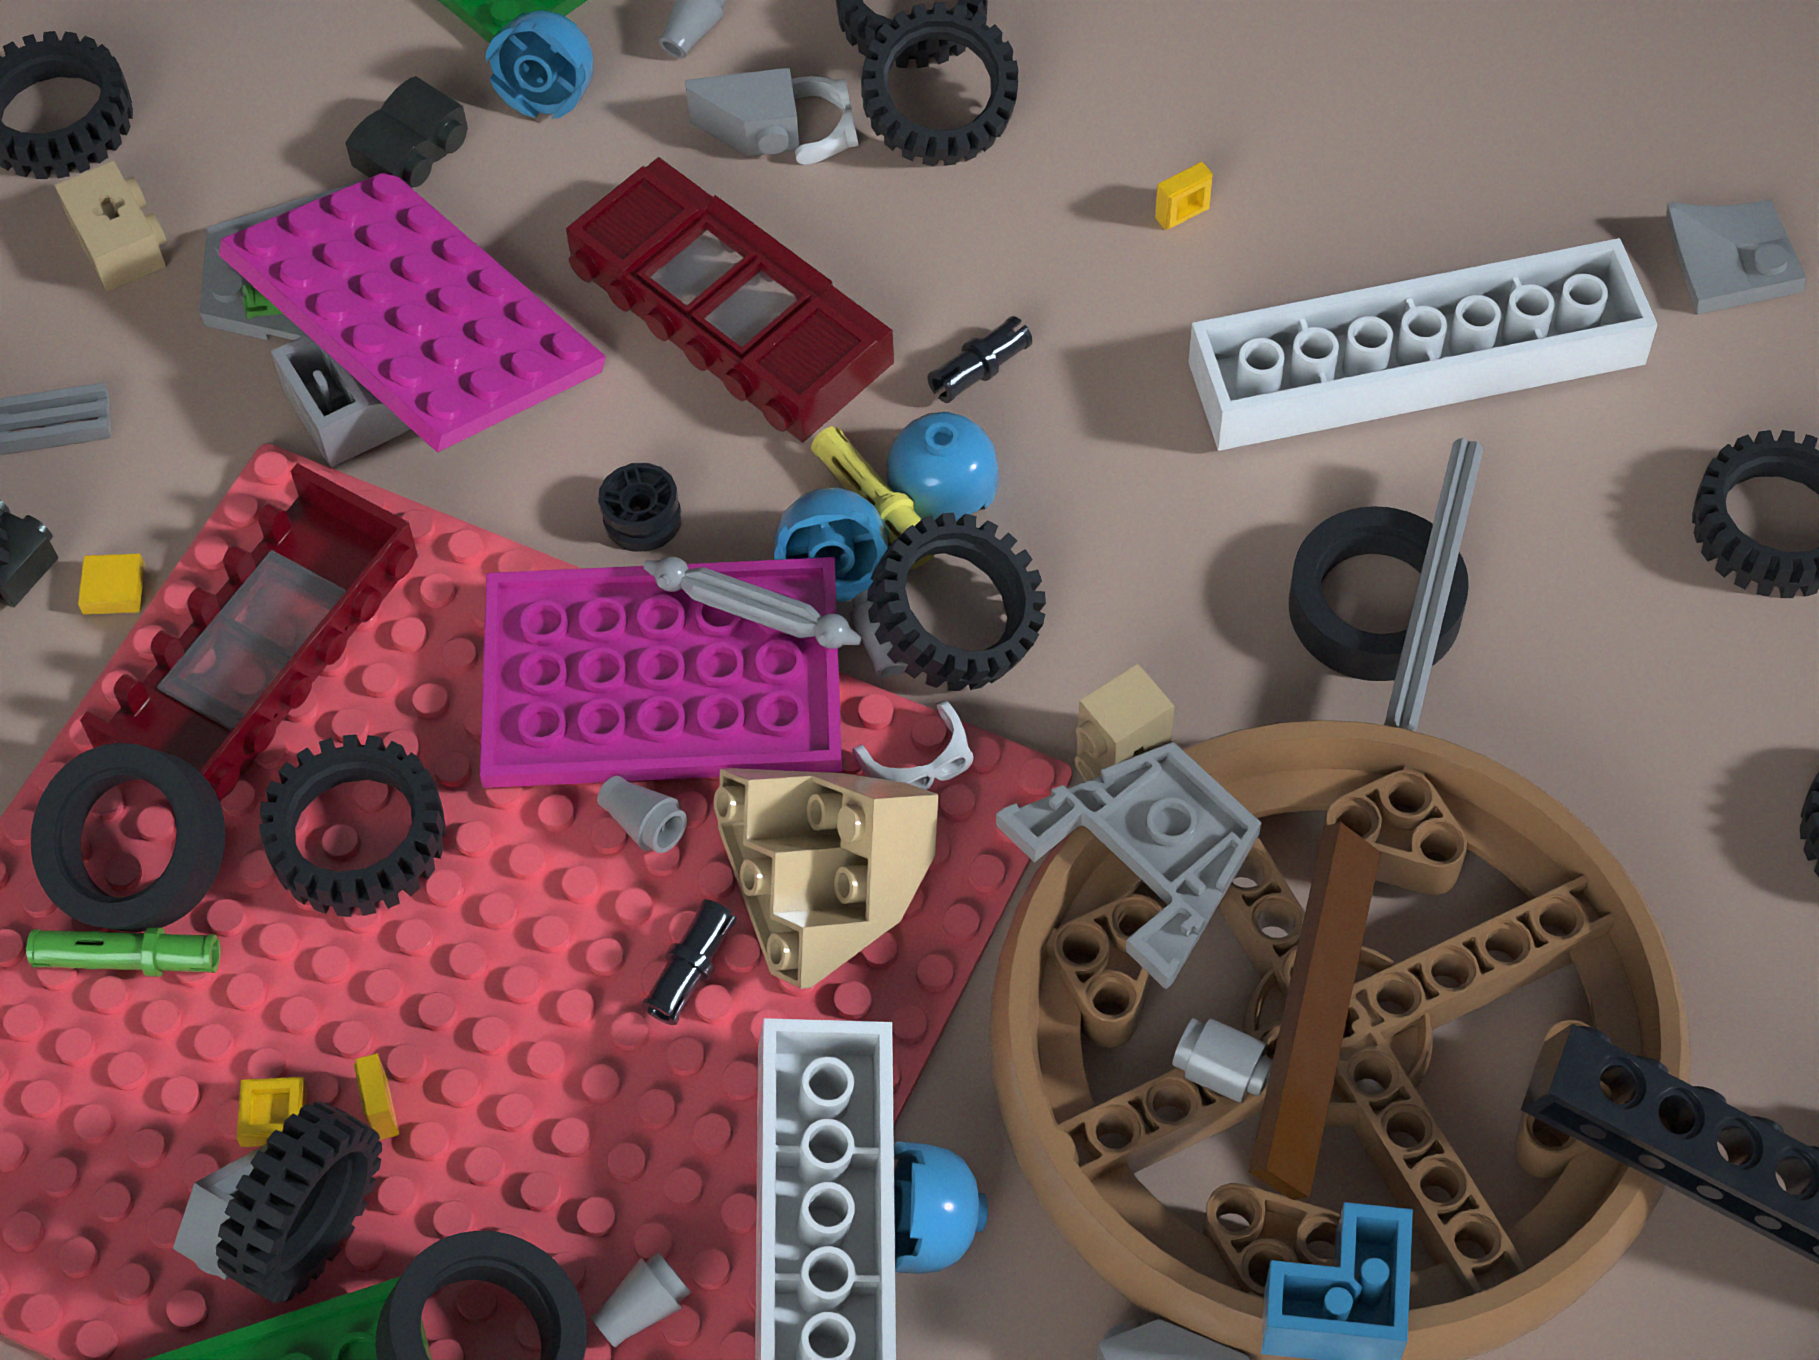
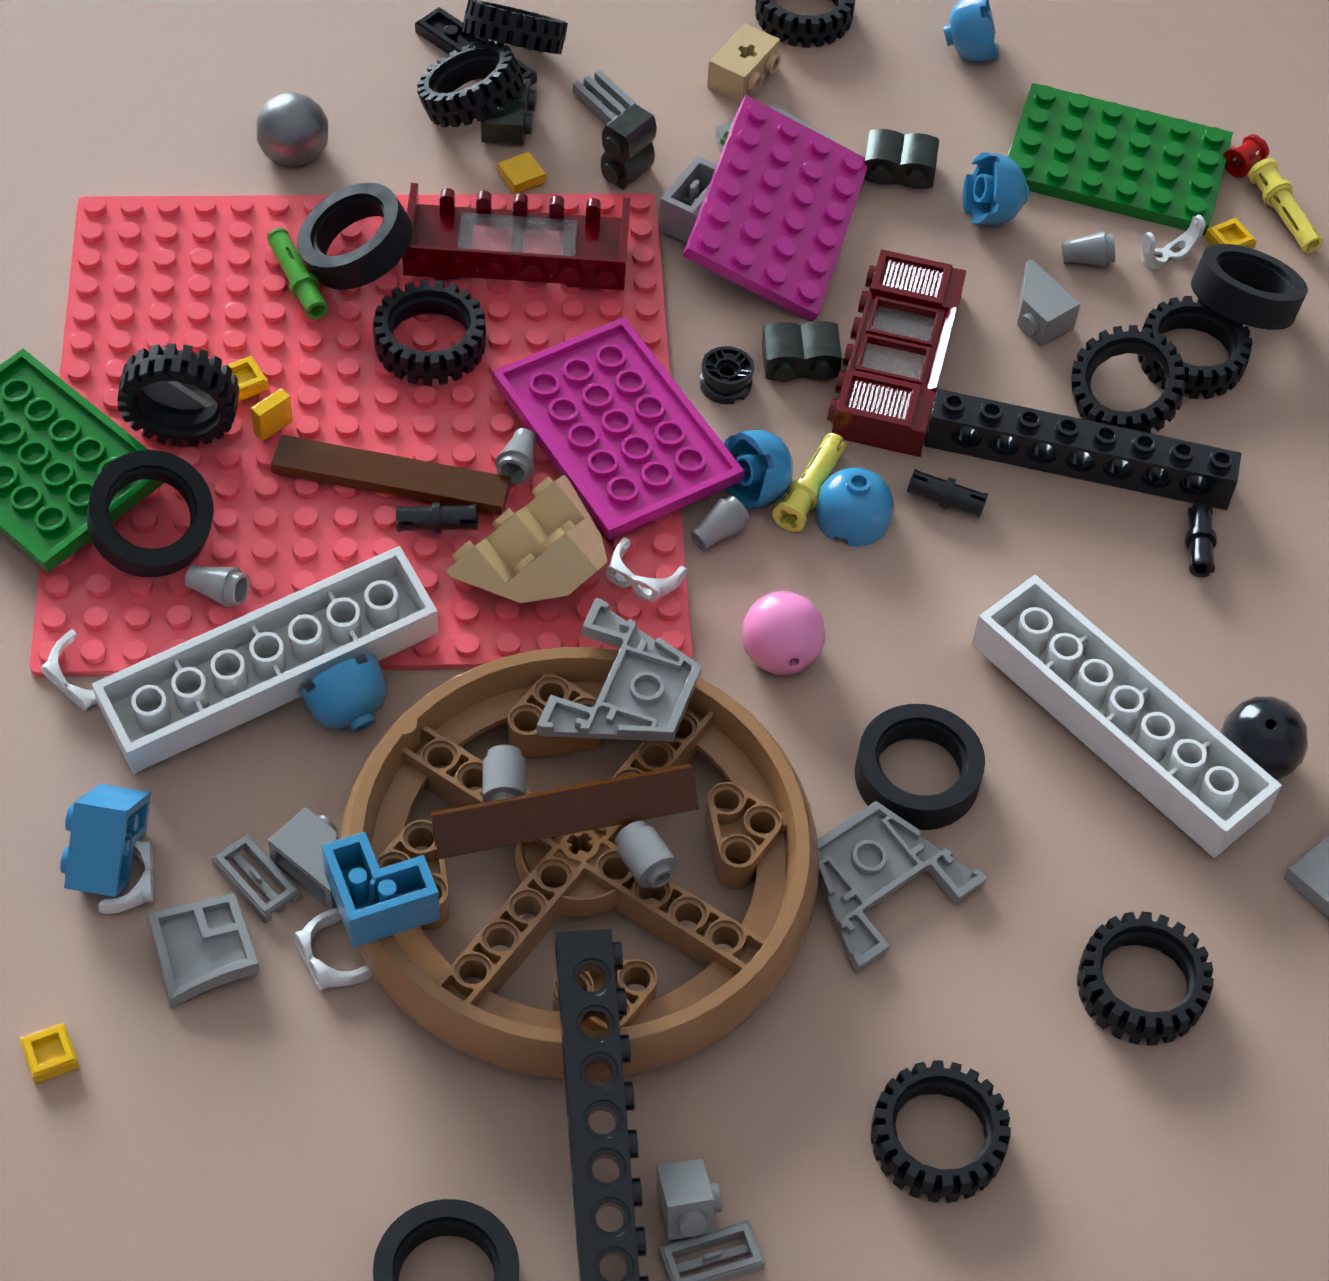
camera: 55 degrees right, 5 degrees down
light grey wheel [644,556,861,649] -> none
white cap [791,76,859,165] -> none
black tyre [867,513,1046,691] -> none
tan brick [1075,663,1175,782] -> none
yellow tile [1155,161,1213,230] -> none
light grey axle [1384,438,1483,731] -> none
none -> reddish brown tile [271,435,511,515]
none -> pearl dark grey brick [601,103,657,189]
none -> light grey brick [615,821,677,888]
none -> bright pink piece [742,591,826,676]
none -> pearl dark grey brick [762,321,842,382]
none -> light grey wing [817,801,988,973]
none -> black brick [925,389,1241,511]
none -> black pin [1185,503,1217,578]
none -> black piece [1221,697,1308,780]

